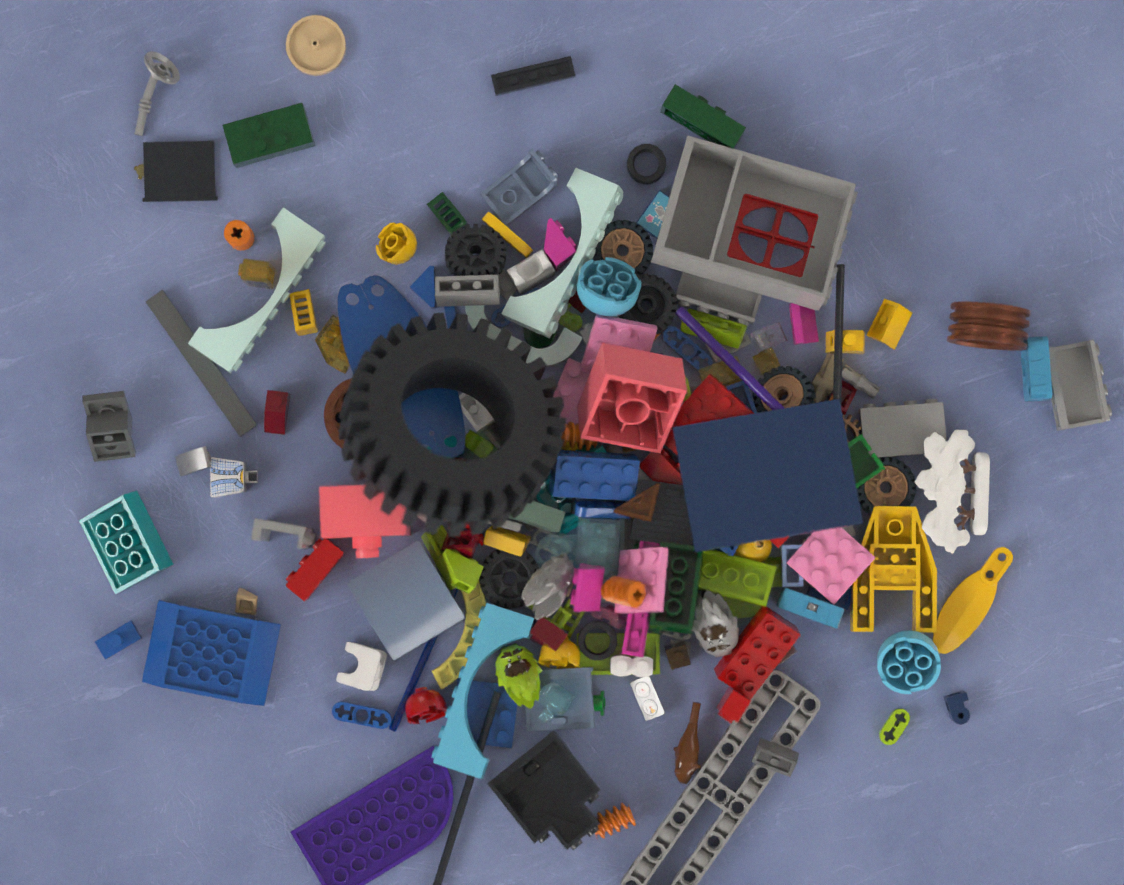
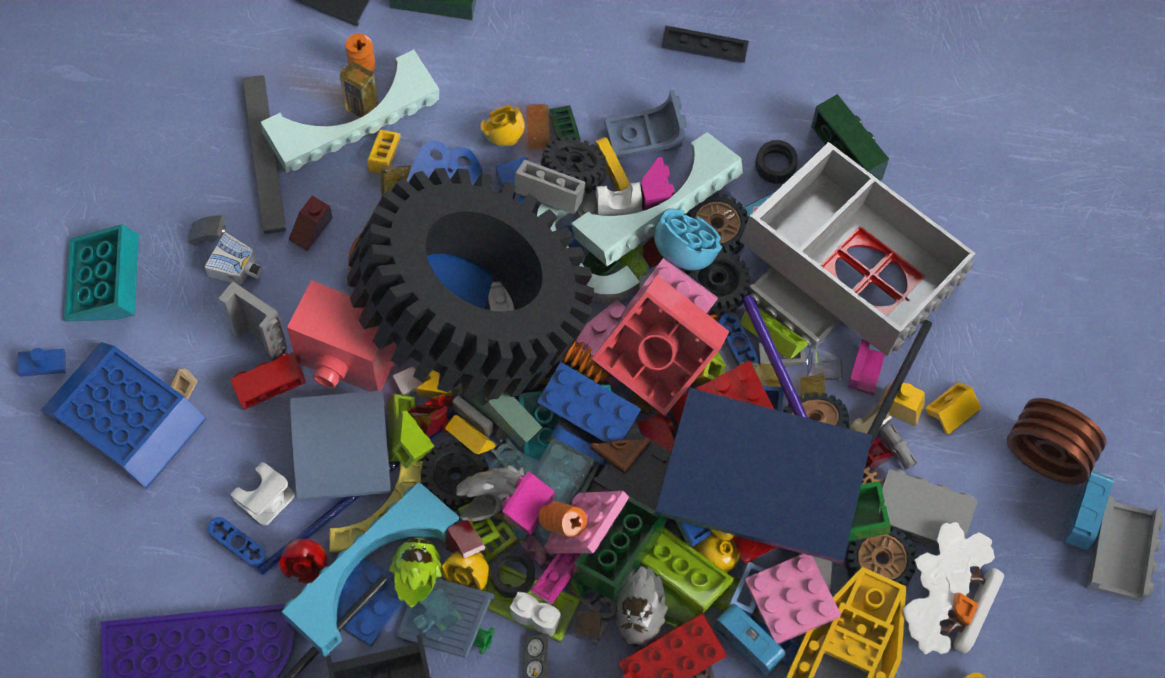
camera: 25 degrees right, 20 degrees down
dark grey bracket [82,391,136,462] -> none
none -> clear orange bracket [526,104,550,149]
none -> orange tile [953,592,978,625]

